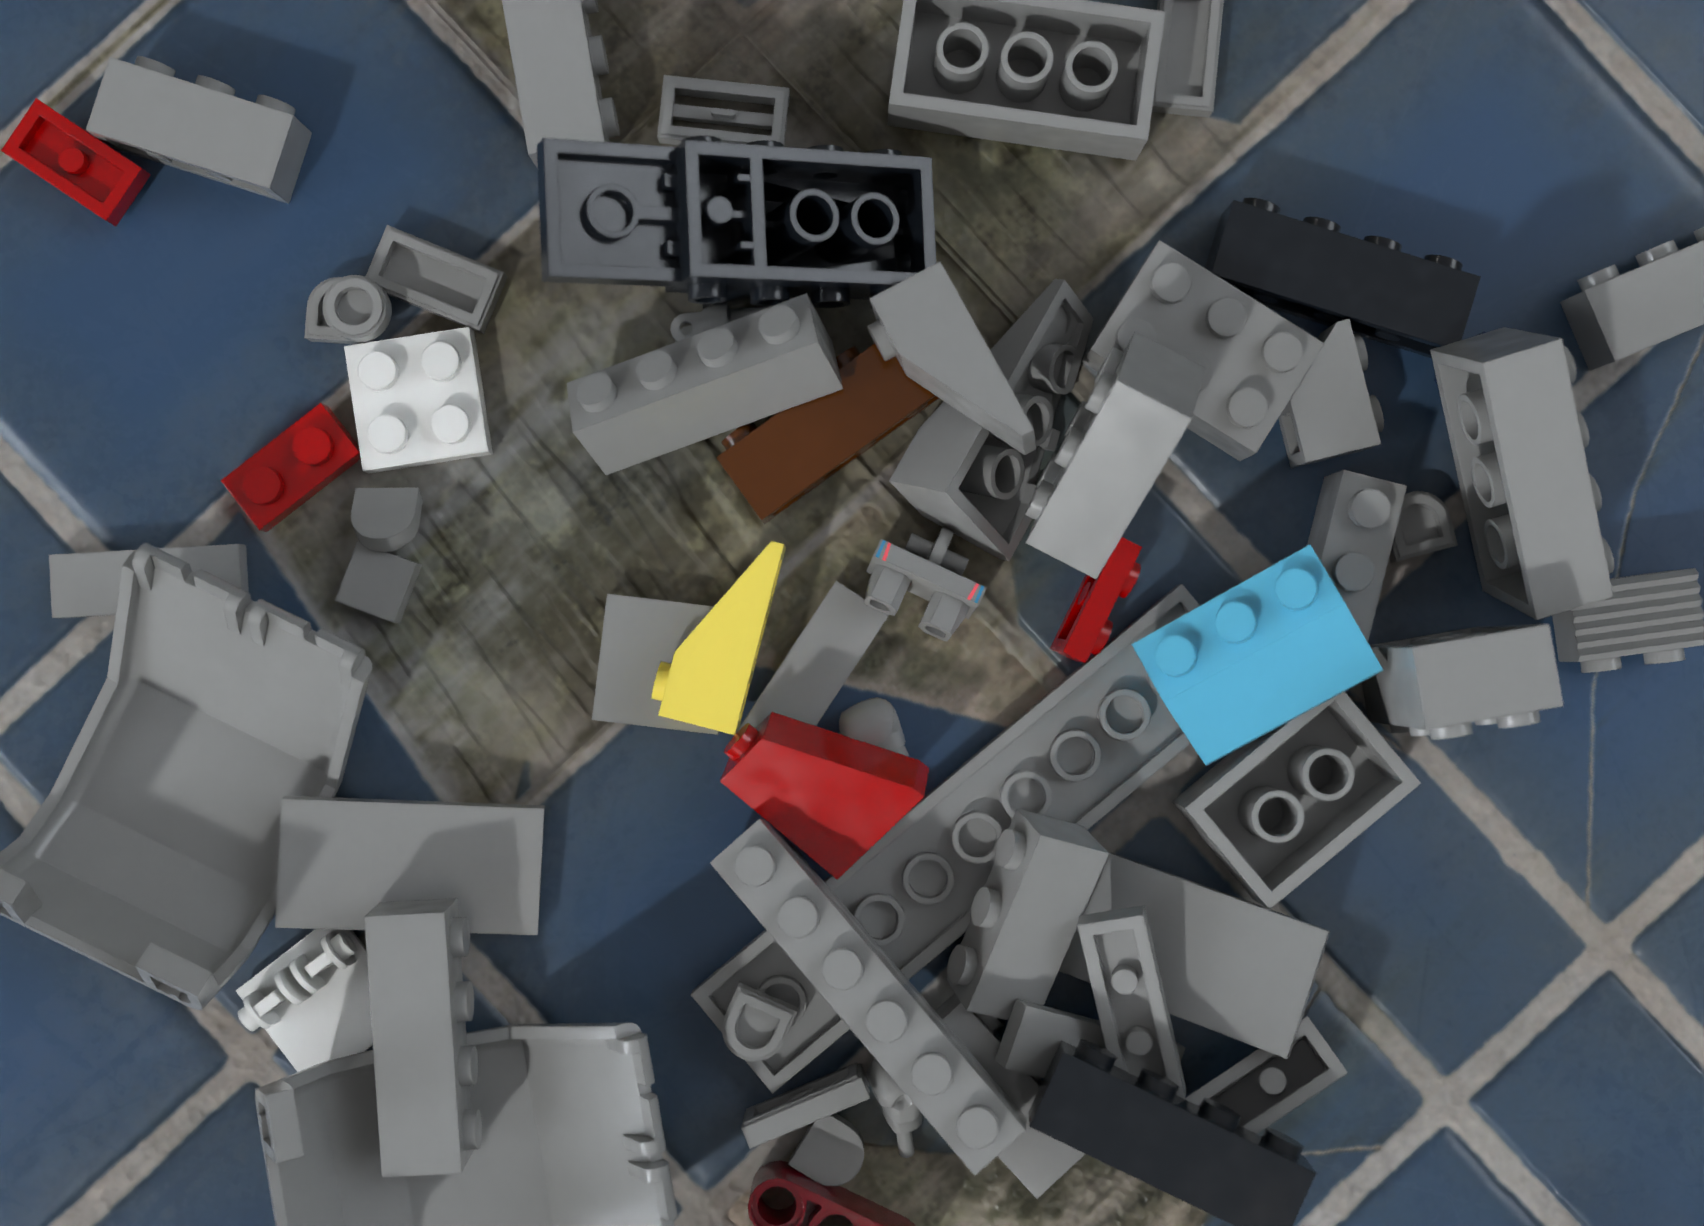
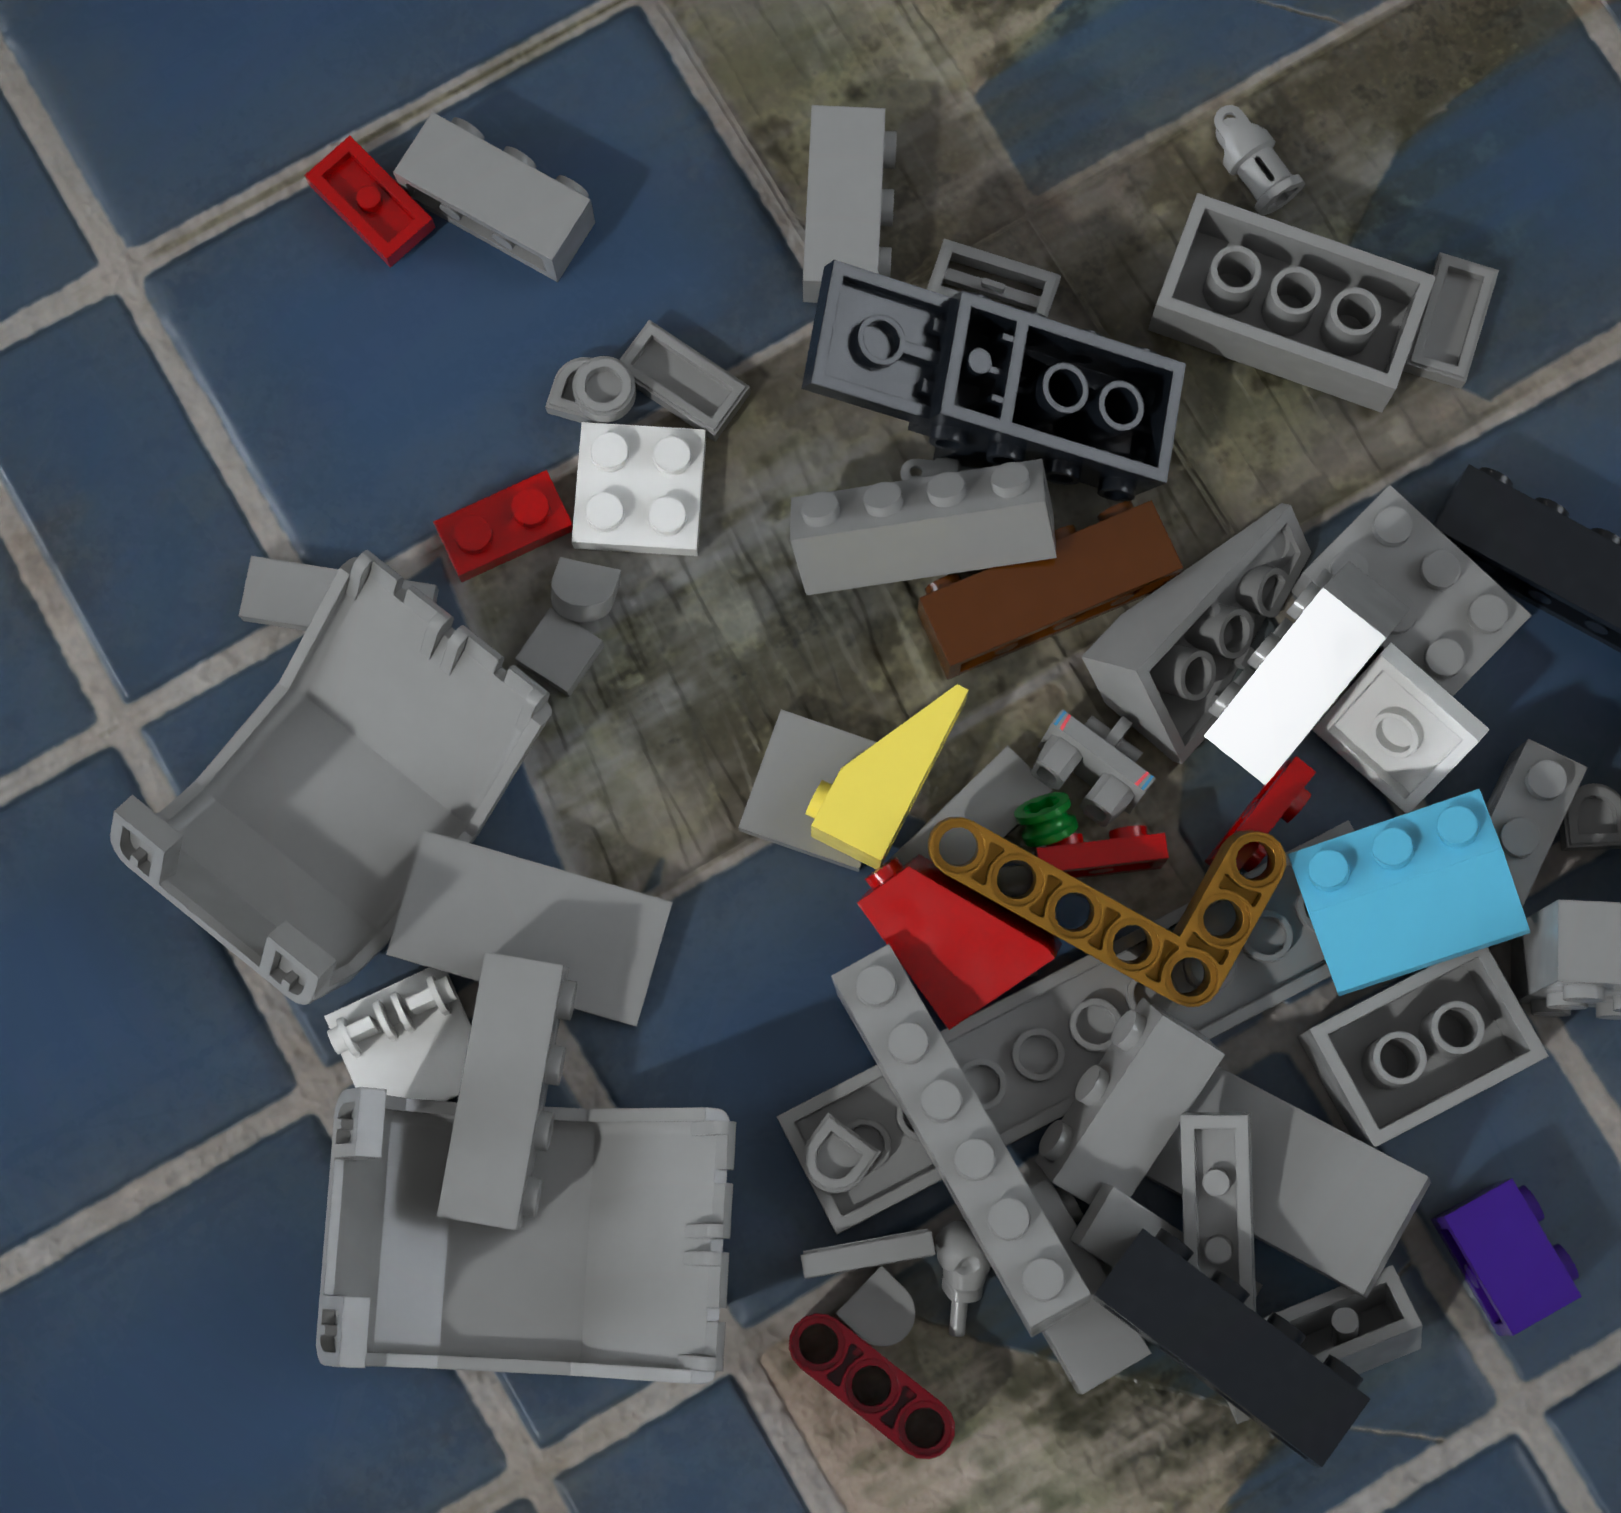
camera: 15 degrees right, 10 degrees down
light grey slope [867,261,1036,455] -> none
light grey slope [1278,319,1384,469] -> none
none -> pearl gold beam [927,816,1286,1007]
none -> green bush [1014,792,1079,847]
none -> red plate [1034,825,1169,879]
none -> white plate [1312,643,1490,813]
none -> dark purple brick [1431,1178,1582,1336]

